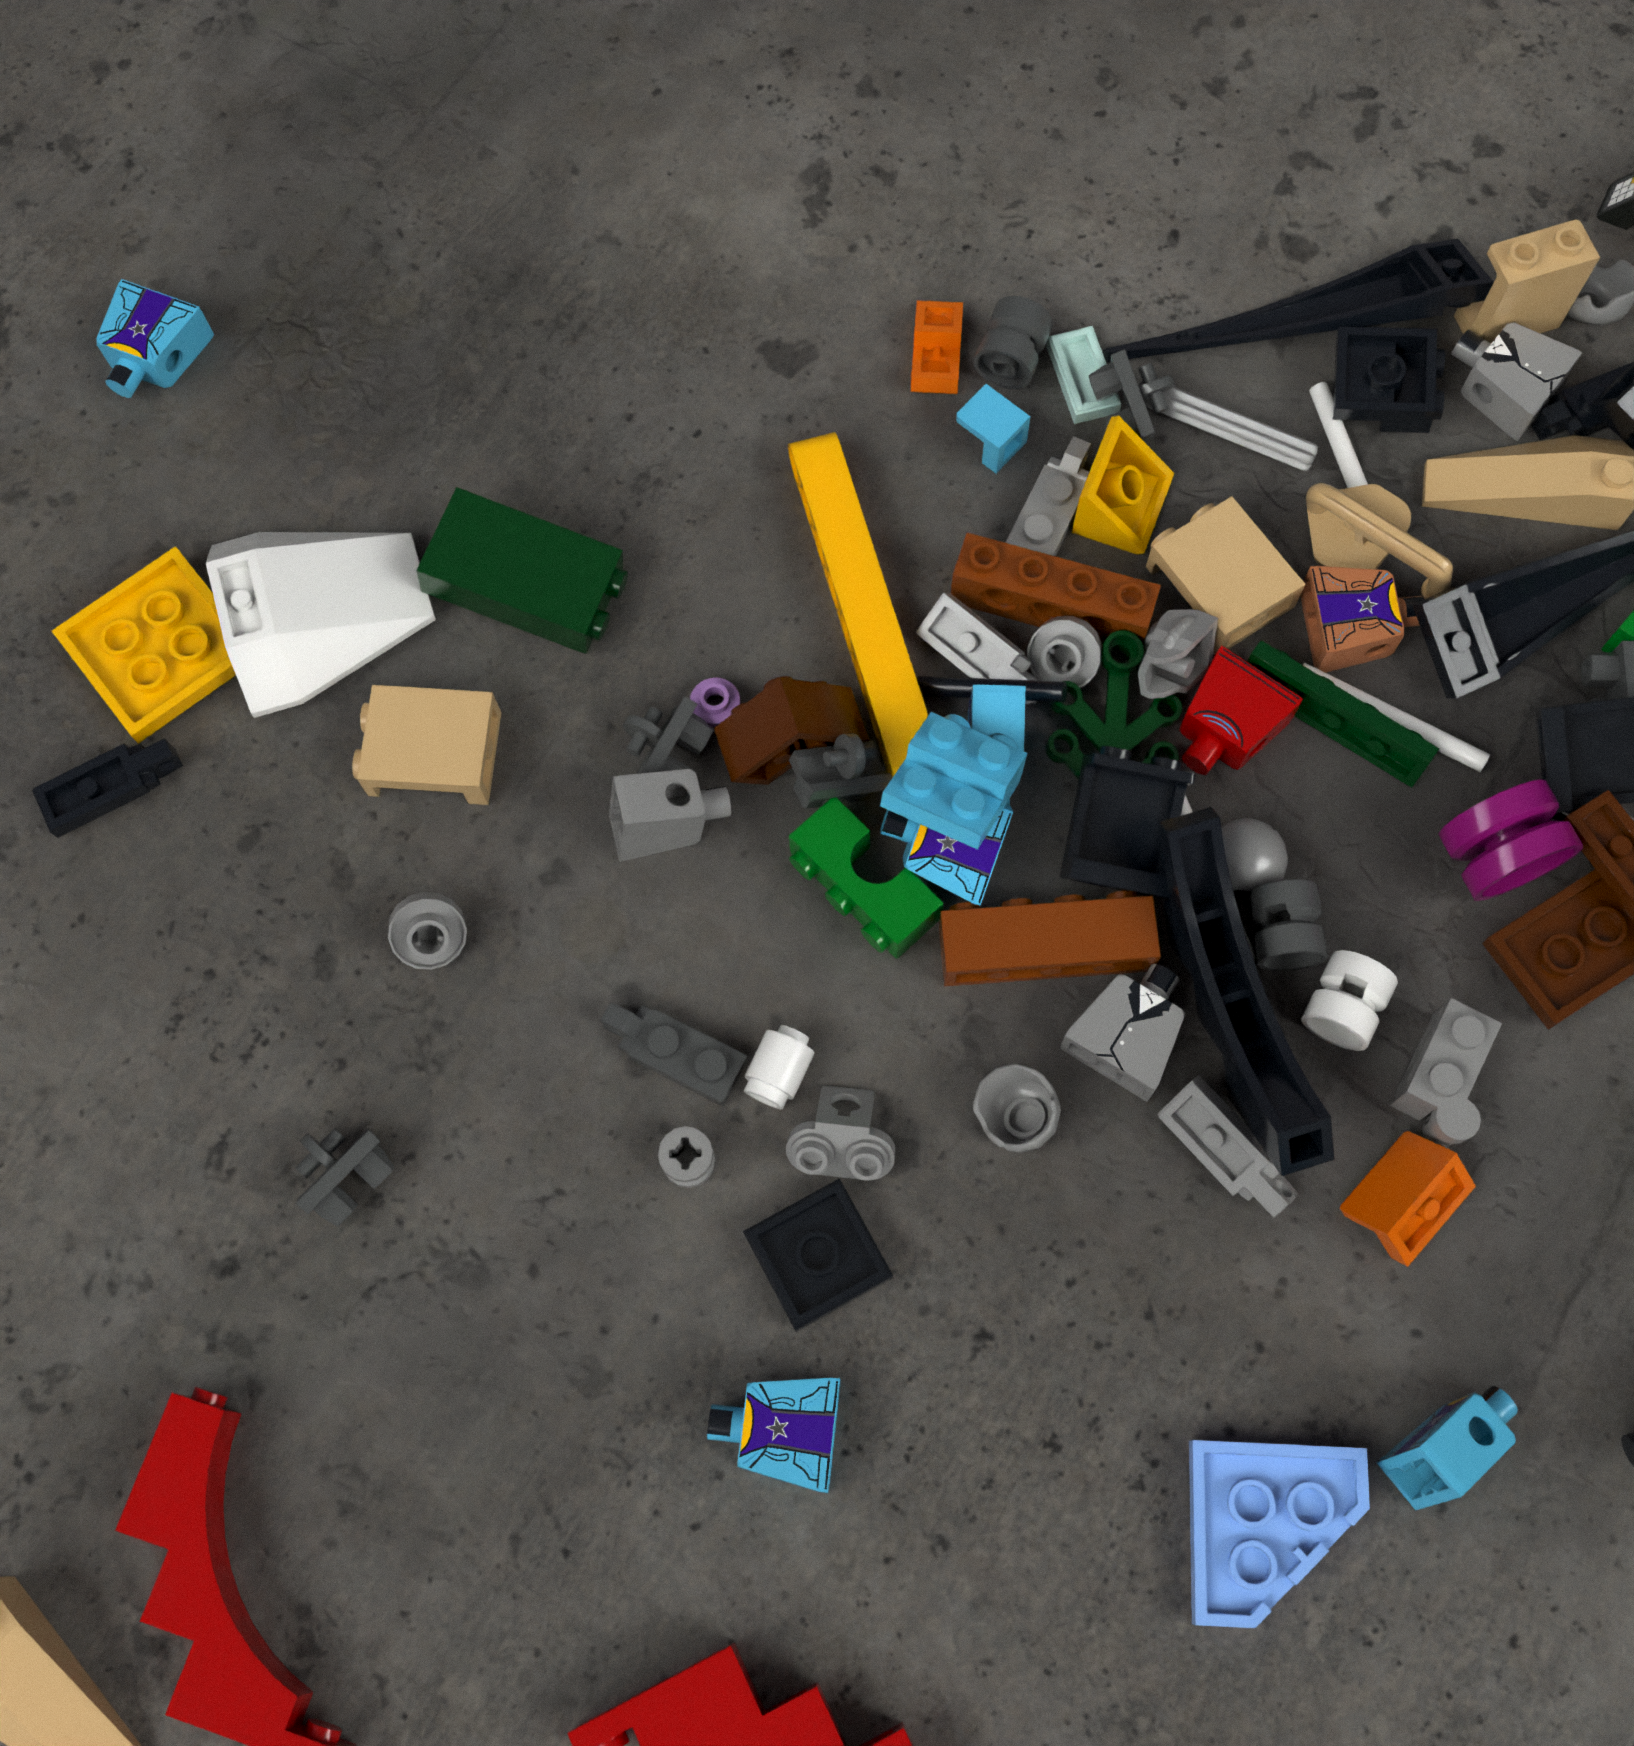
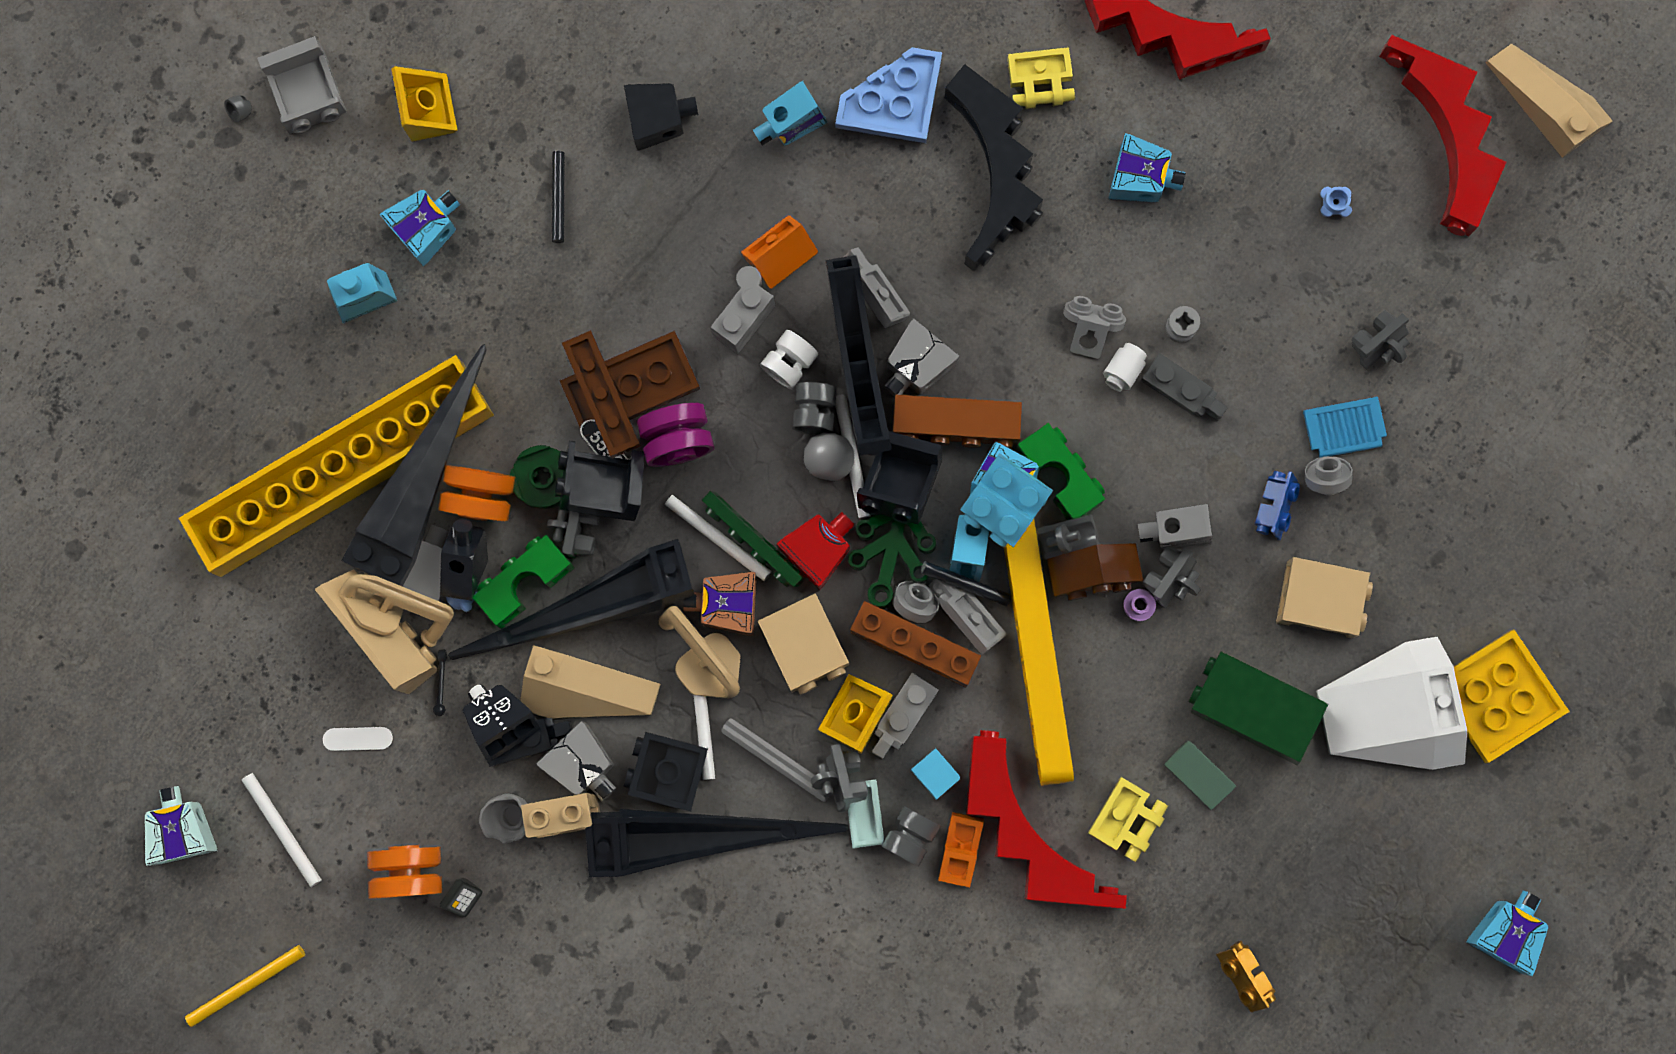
camera: 170 degrees left, 10 degrees up
black hinge [32,738,183,838] -> none
black plate [743,1178,893,1332] -> none
light grey hair [973,1063,1061,1153] -> none
light grey hand [1138,610,1218,699] -> none
none -> black arch [944,64,1043,271]
none -> red arch [966,730,1127,909]
none -> light yellow plate [1007,47,1075,109]
none -> light yellow plate [1088,777,1168,862]
none -> sand green slope [1164,741,1236,810]
none -> pearl gold hinge [1216,941,1276,1012]
none -> blue hinge [1255,471,1300,540]
none -> dark azure window [1303,397,1387,458]
none -> light blue plate [1320,187,1352,217]

